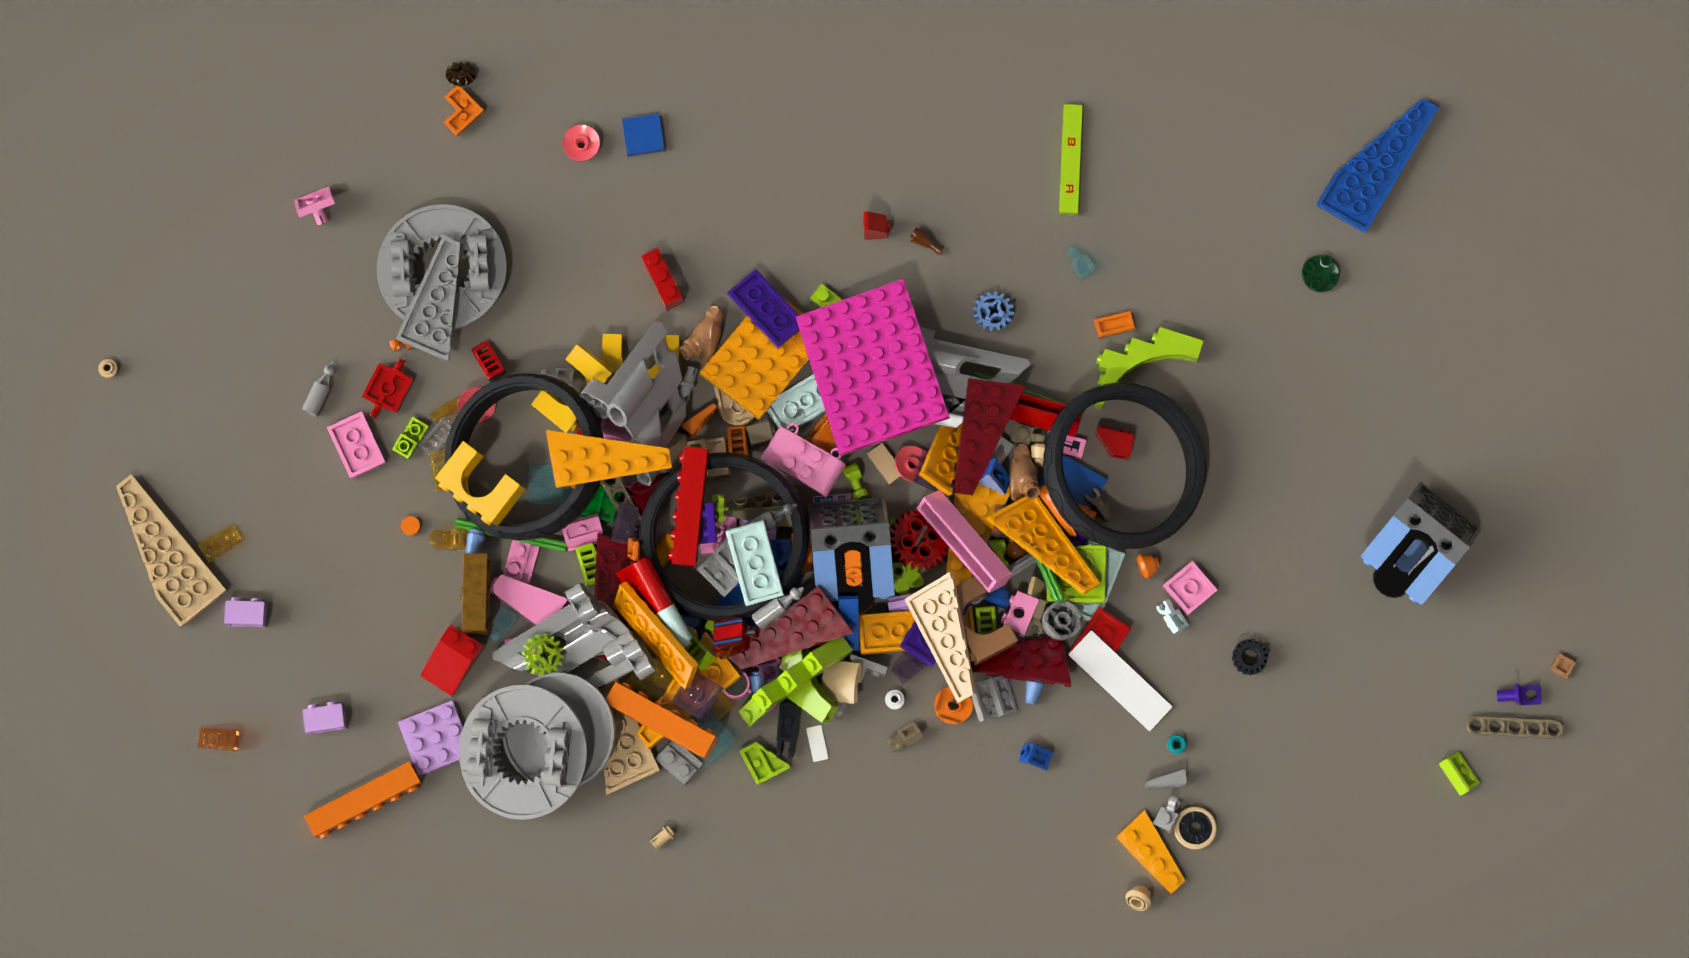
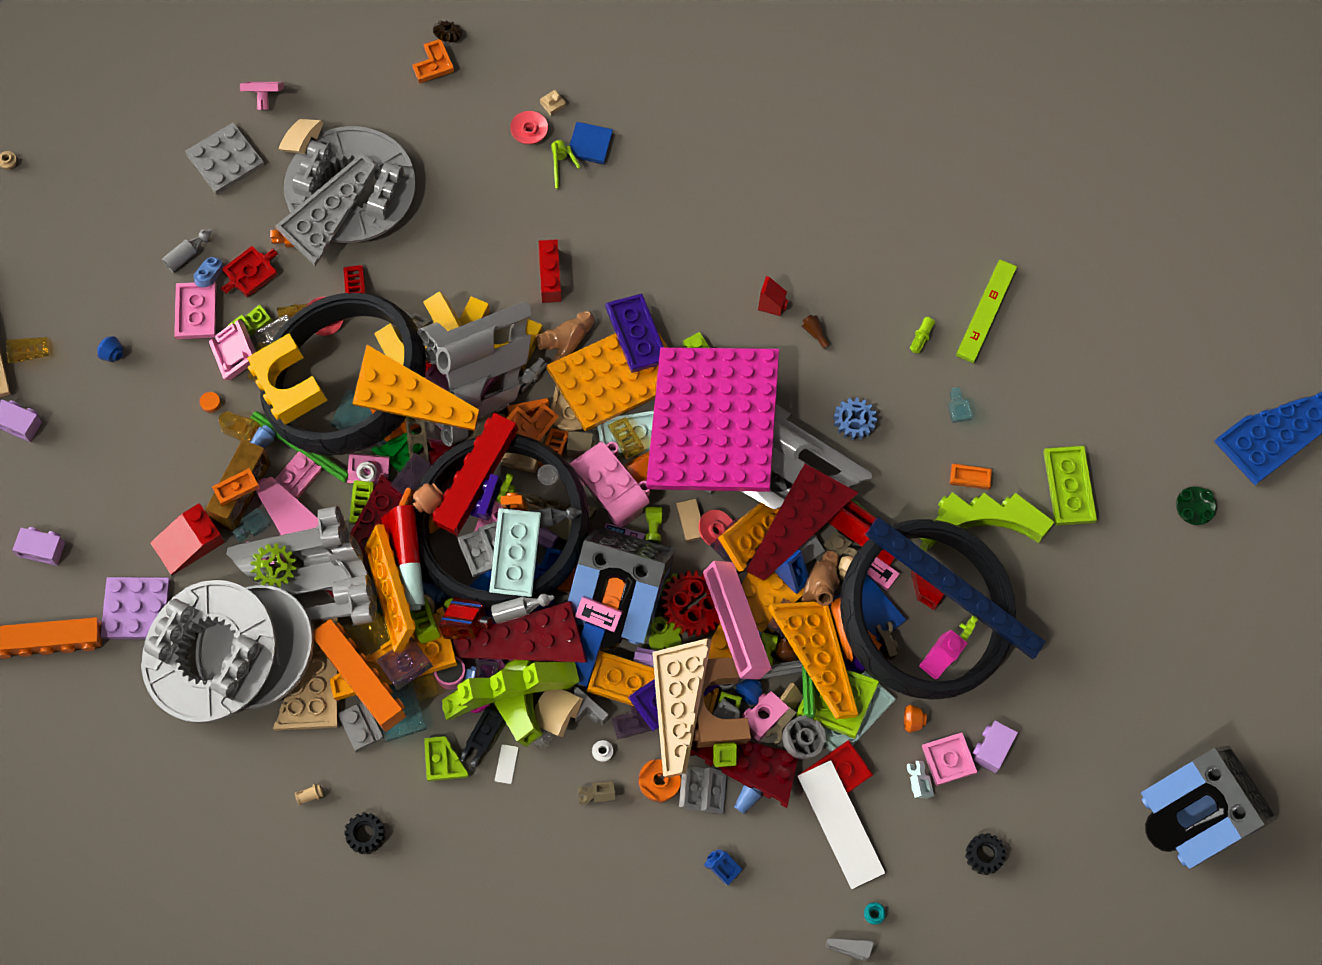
camera: 20 degrees right, 10 degrees down
none -> blue cone [97,336,123,362]
none -> light grey plate [185,122,265,195]
none -> medium blue plate [193,257,223,287]
none -> bright pink container [209,319,256,381]
none -> orange plate [212,468,260,506]
none -> tan slope [278,119,324,154]
none -> black tyre [344,812,385,854]
none -> white plate [356,462,377,482]
none -> nougat head [413,483,444,514]
none -> orange plate [501,493,528,511]
none -> orange plate [506,404,559,441]
none -> clear plate [537,464,559,485]
none -> tan tile [540,90,566,116]
none -> lime plant [551,140,581,189]
none -> bright pink tile [575,596,622,632]
none -> clear yellow slope [608,417,644,459]
none -> light grey tile [713,699,740,719]
none -> lime tile [713,742,737,767]
none -> dark blue plate [865,517,1046,659]
none -> lime axle [910,317,935,354]
none -> dark pink arch [919,630,968,679]
none -> lime piece [959,615,978,641]
none -> lavender brick [973,721,1018,774]
none -> lime plate [1043,446,1097,526]

